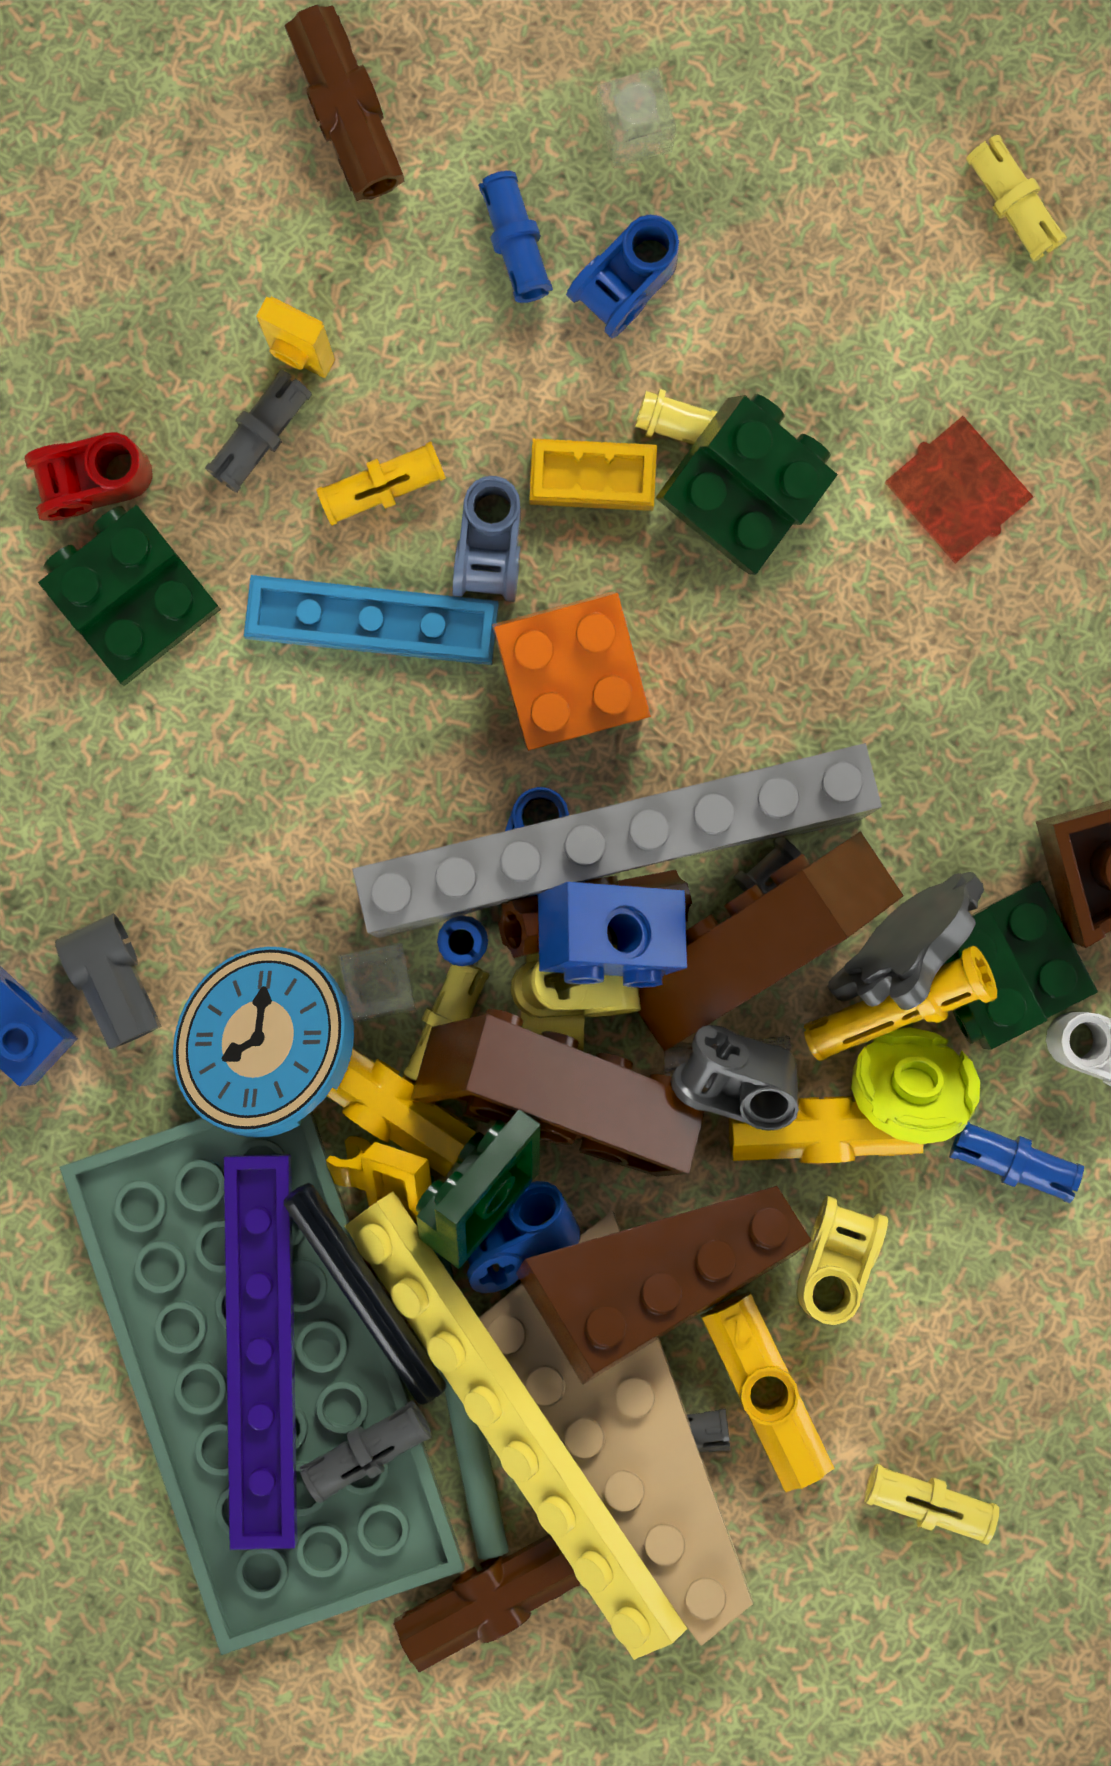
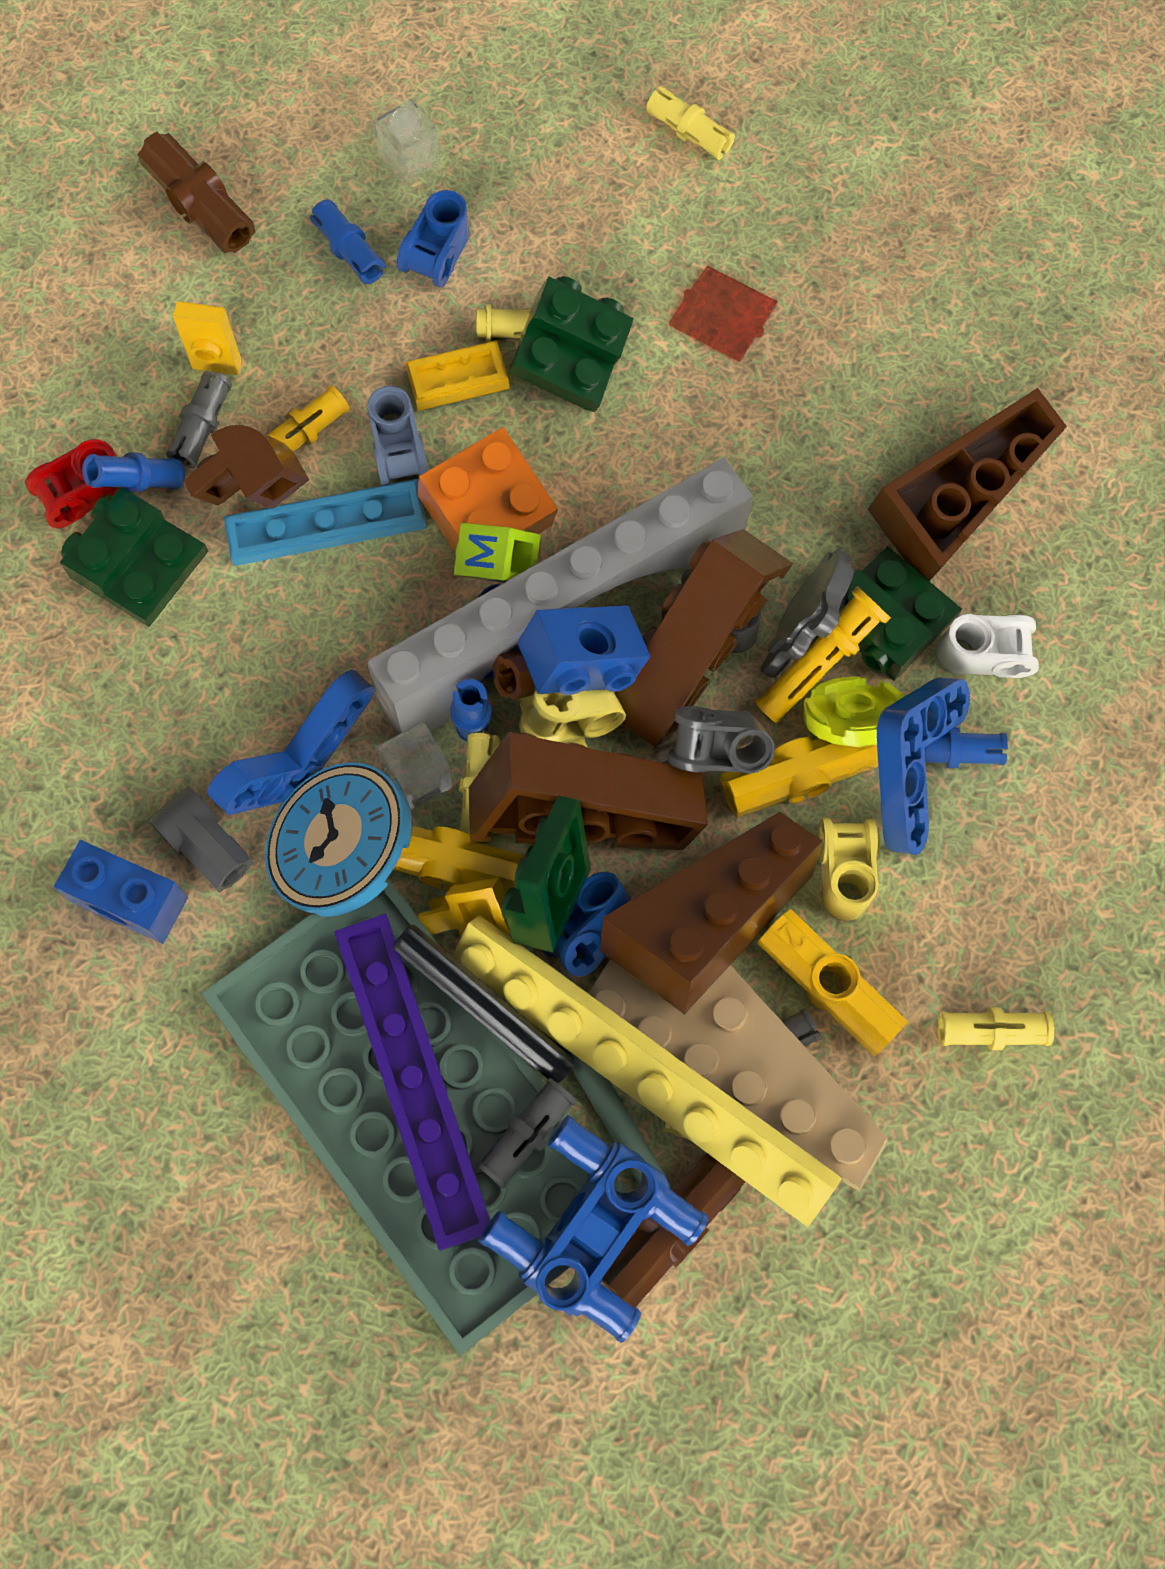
camera: 20 degrees left, 15 degrees down
none -> blue pin [83,452,185,493]
none -> reddish brown brick [183,425,309,509]
none -> blue beam [207,670,375,815]
none -> lime brick [454,523,541,583]
none -> blue piece [479,1115,709,1343]
none -> blue beam [876,677,970,855]

